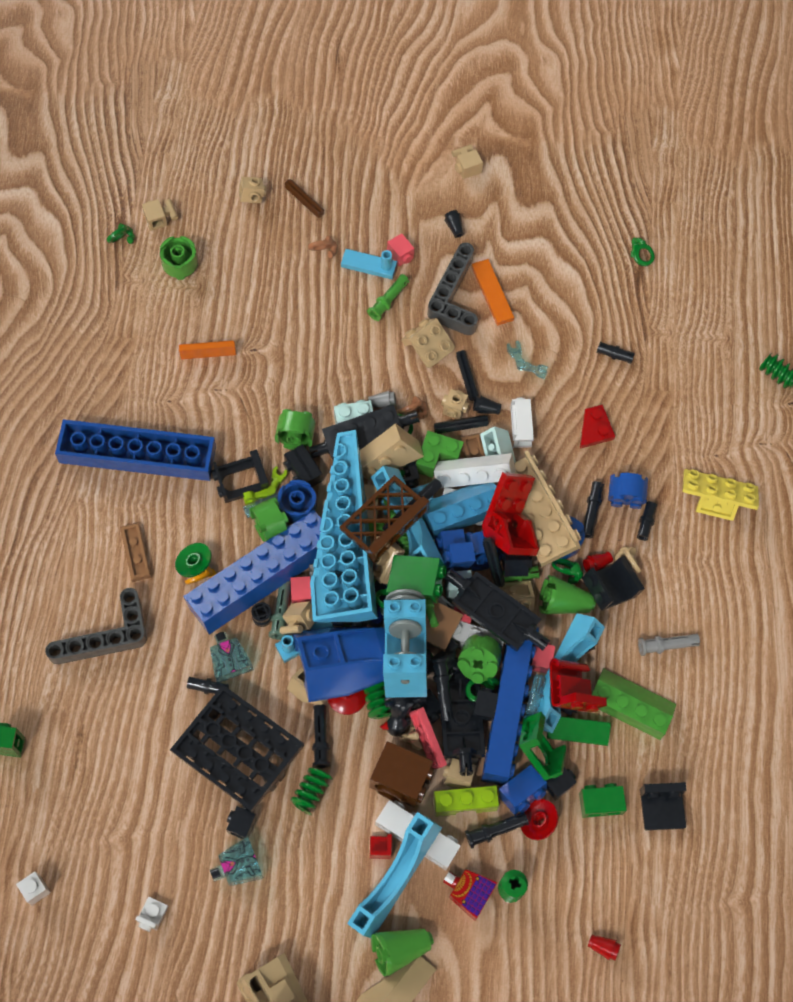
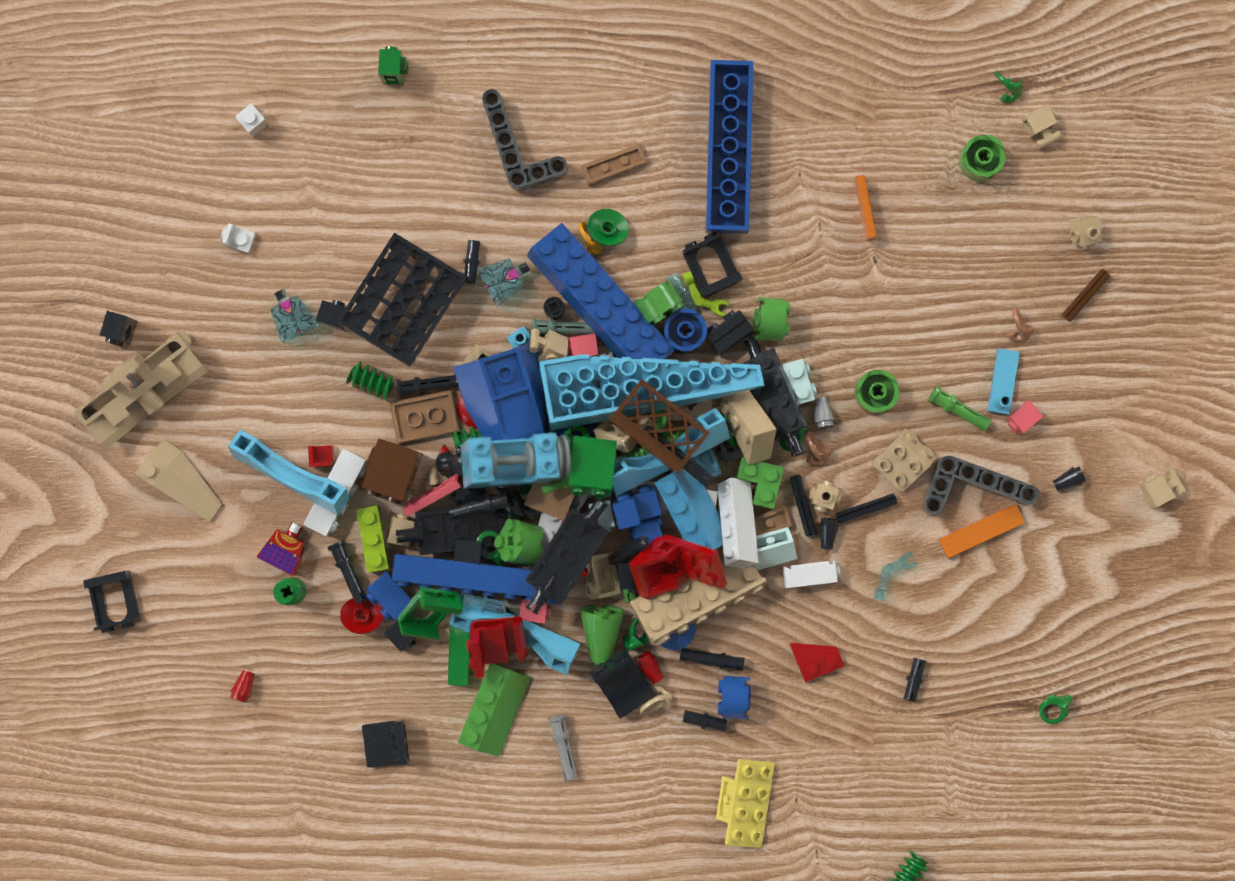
camera: 90 degrees right, 20 degrees up
bright green cone [371,929,434,977] -> none
green brick [579,783,627,818] -> none
none -> medium nougat tile [389,390,460,444]
none -> bright green brick [854,370,899,414]

